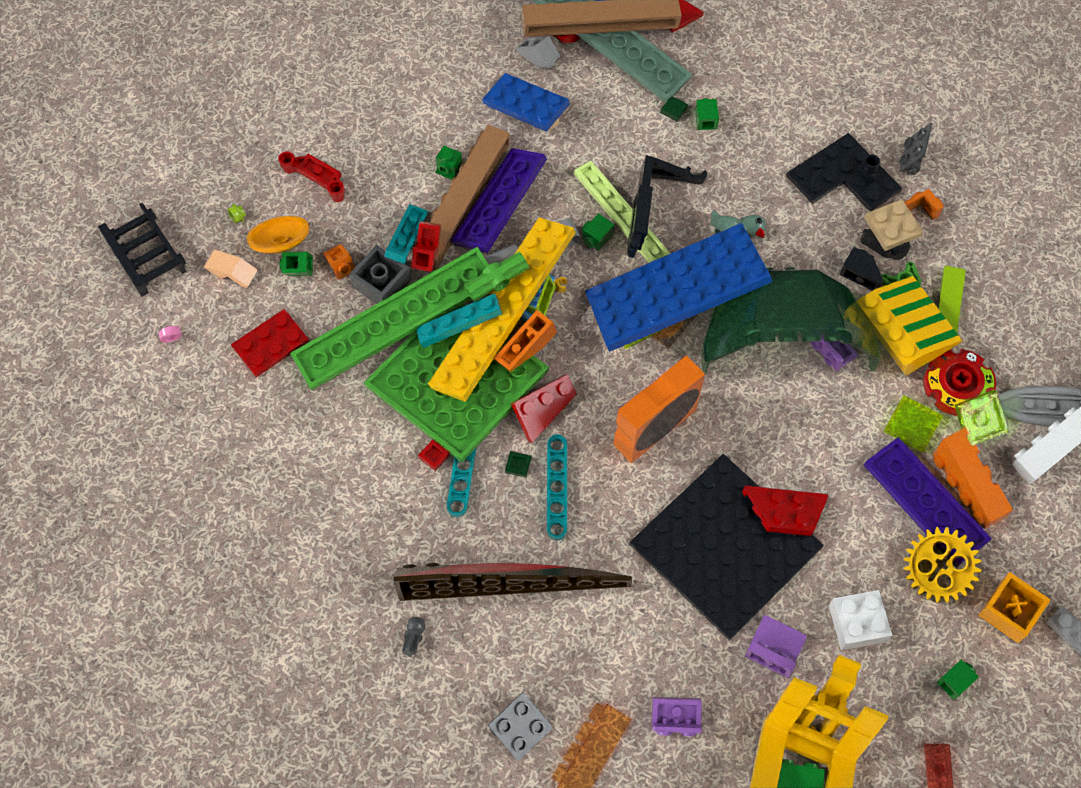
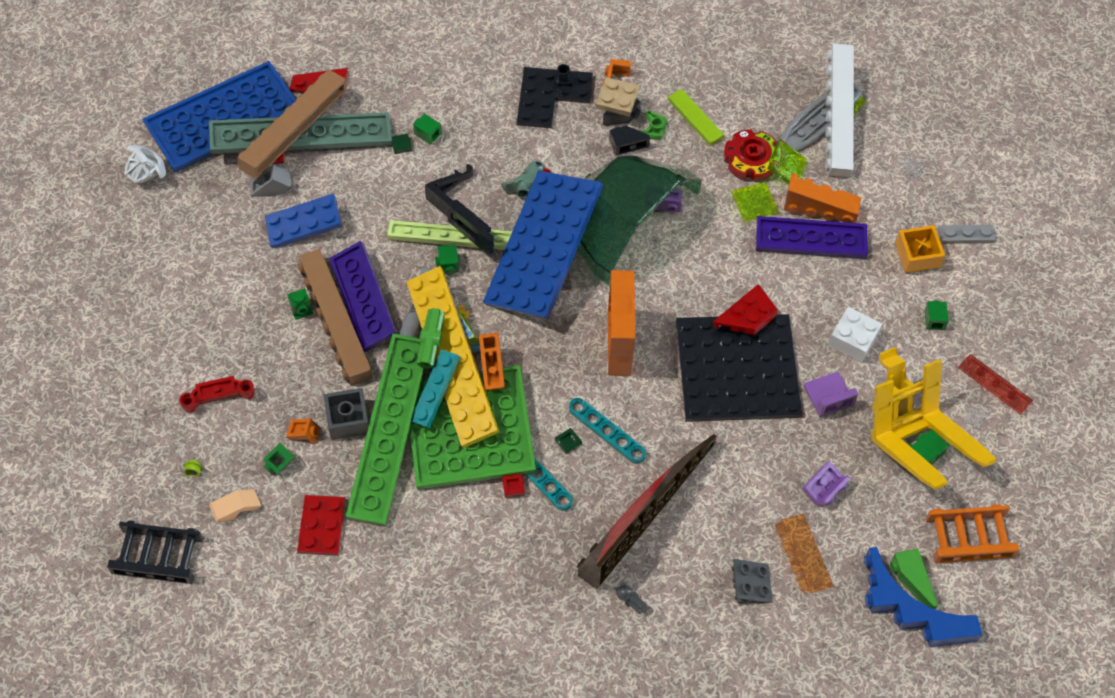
camera: 50 degrees left, 5 degrees down
bright pink tile [158,326,182,343] -> none
light orange dish [247,216,310,254] -> none
teal plate [384,204,429,264] -> none
red slope [411,221,441,272] -> none
wing [511,374,577,443] -> none
yellow slope [856,276,963,376] -> none
dark grey hinge [899,123,933,175] -> none
yellow gear [904,527,982,603] -> none

